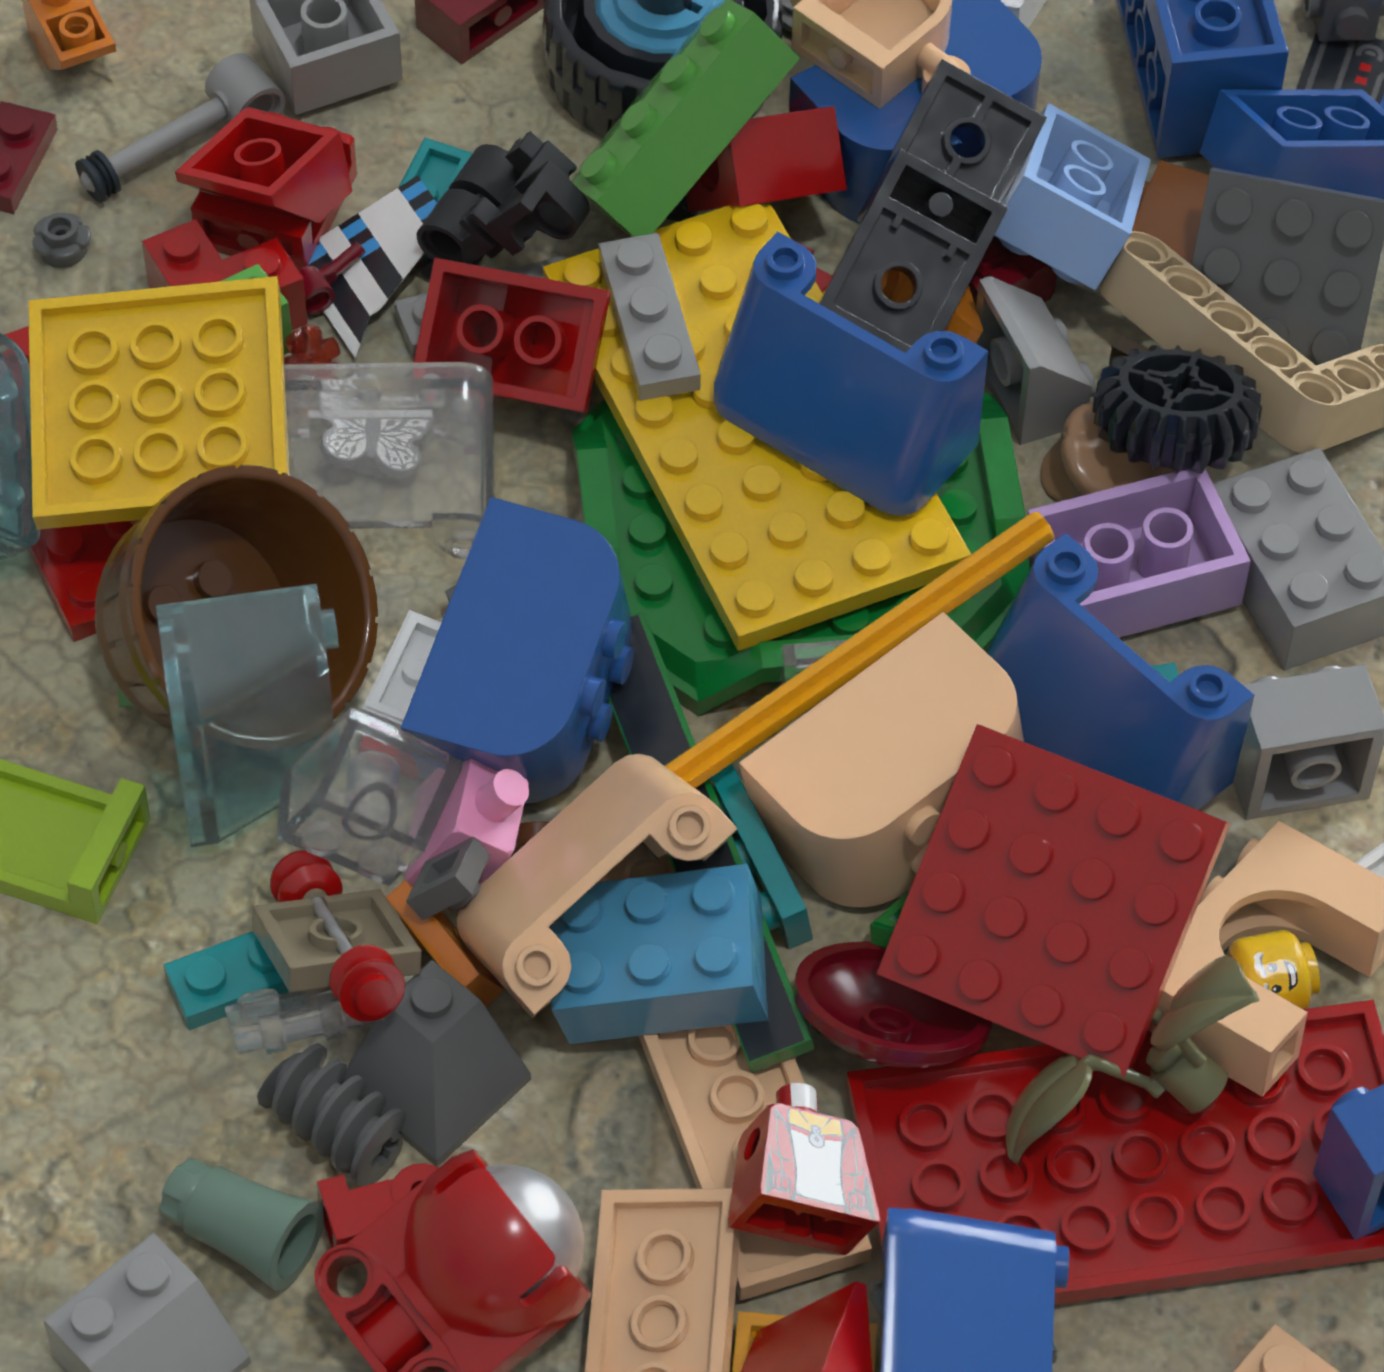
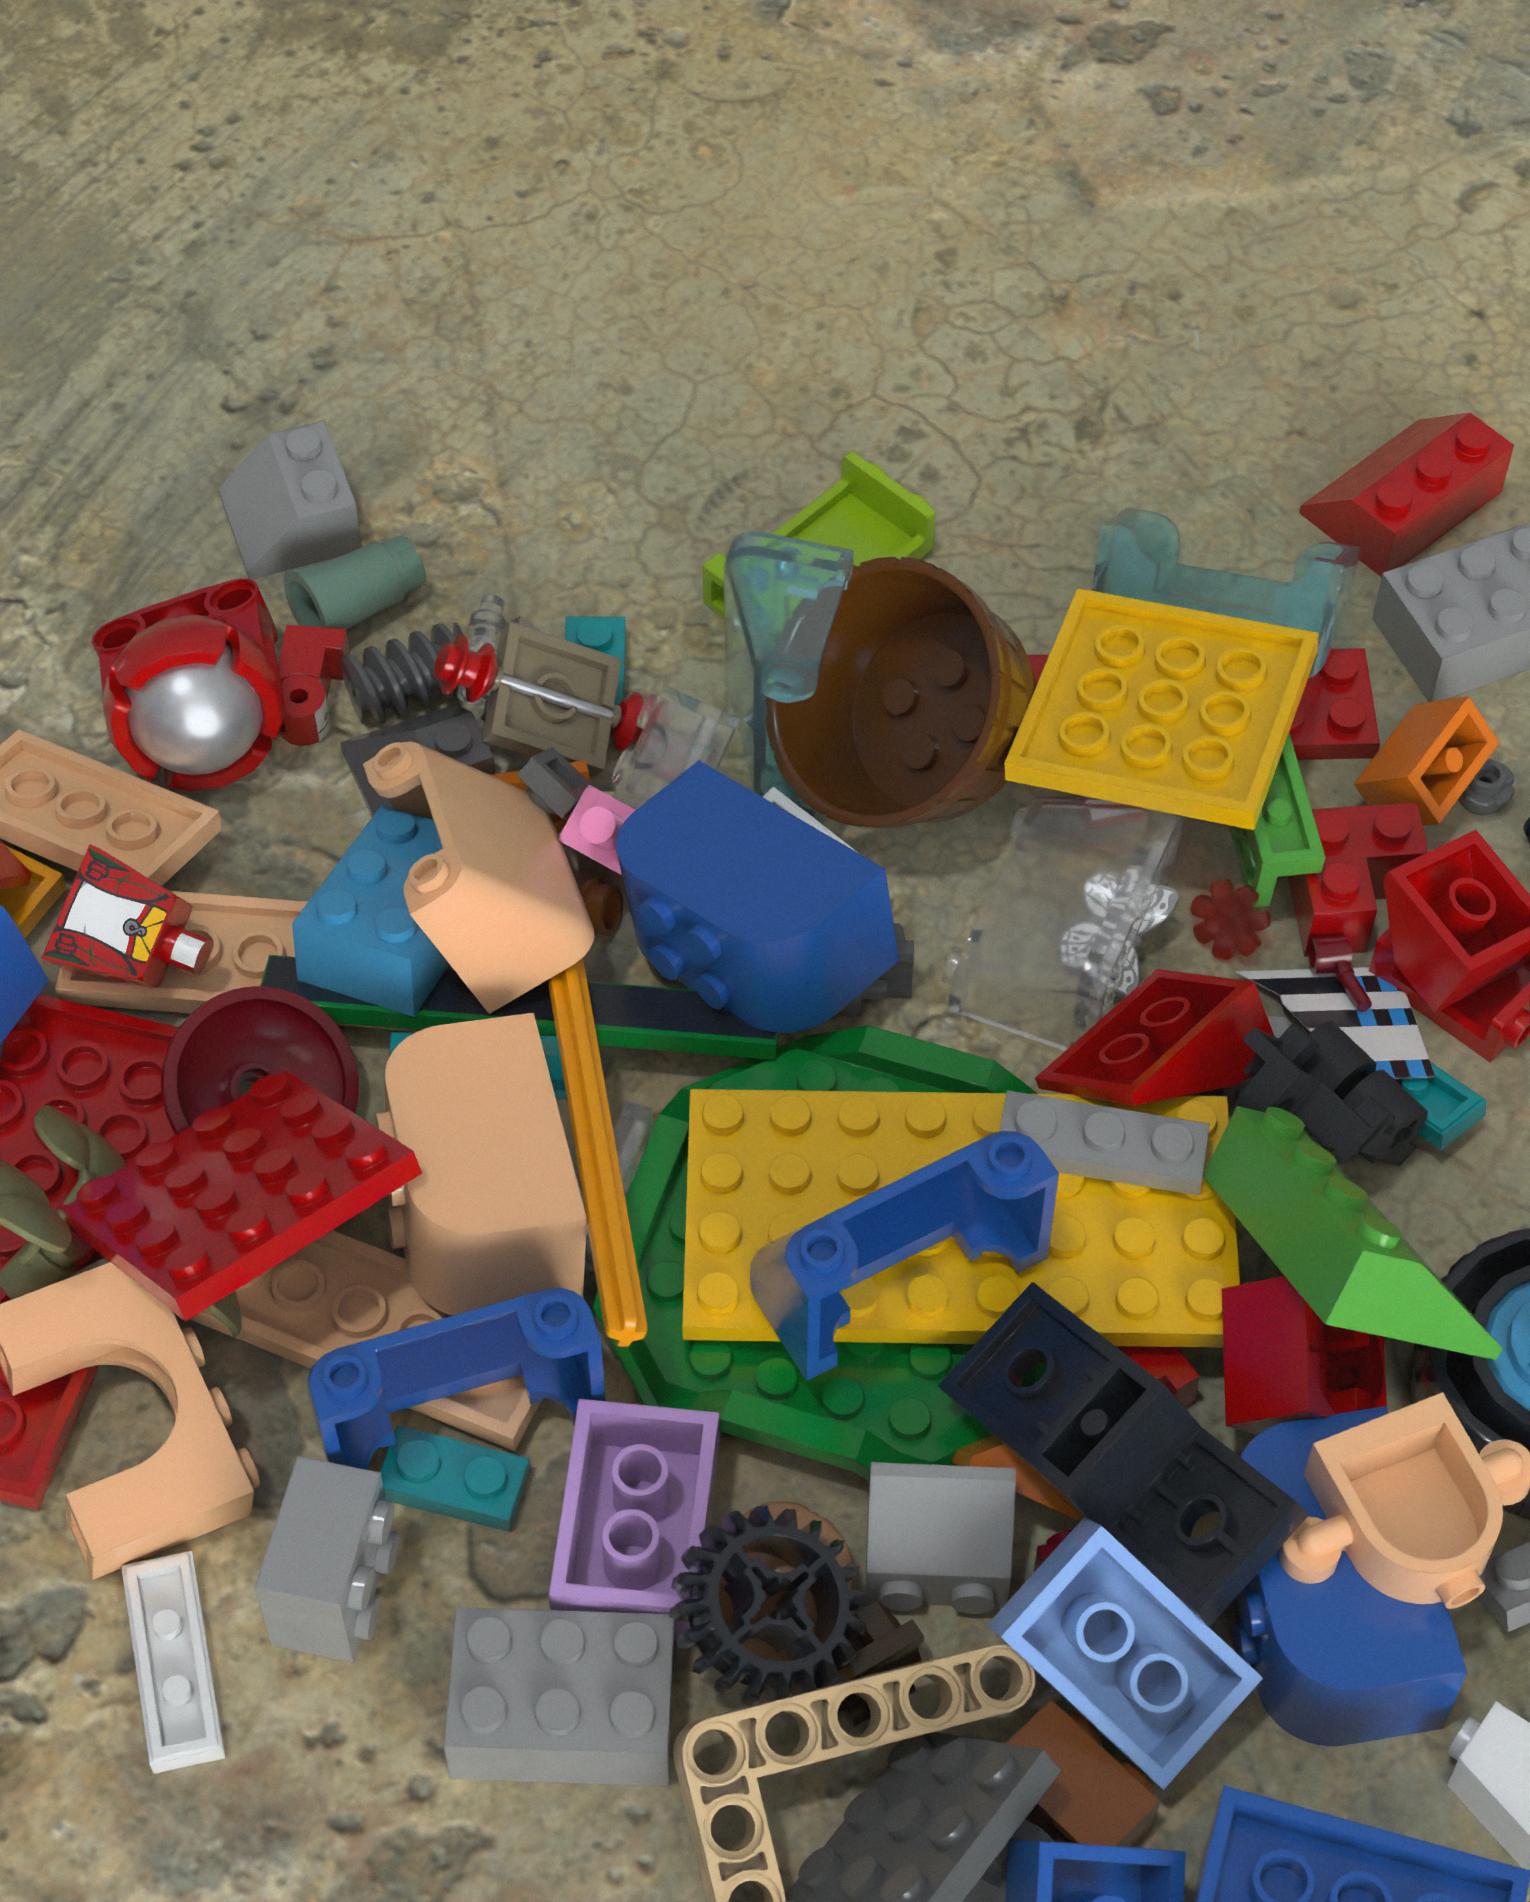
camera: 115 degrees right, 0 degrees up
yellow head [1227,930,1321,1009] -> none
none -> orange brick [1354,696,1500,826]

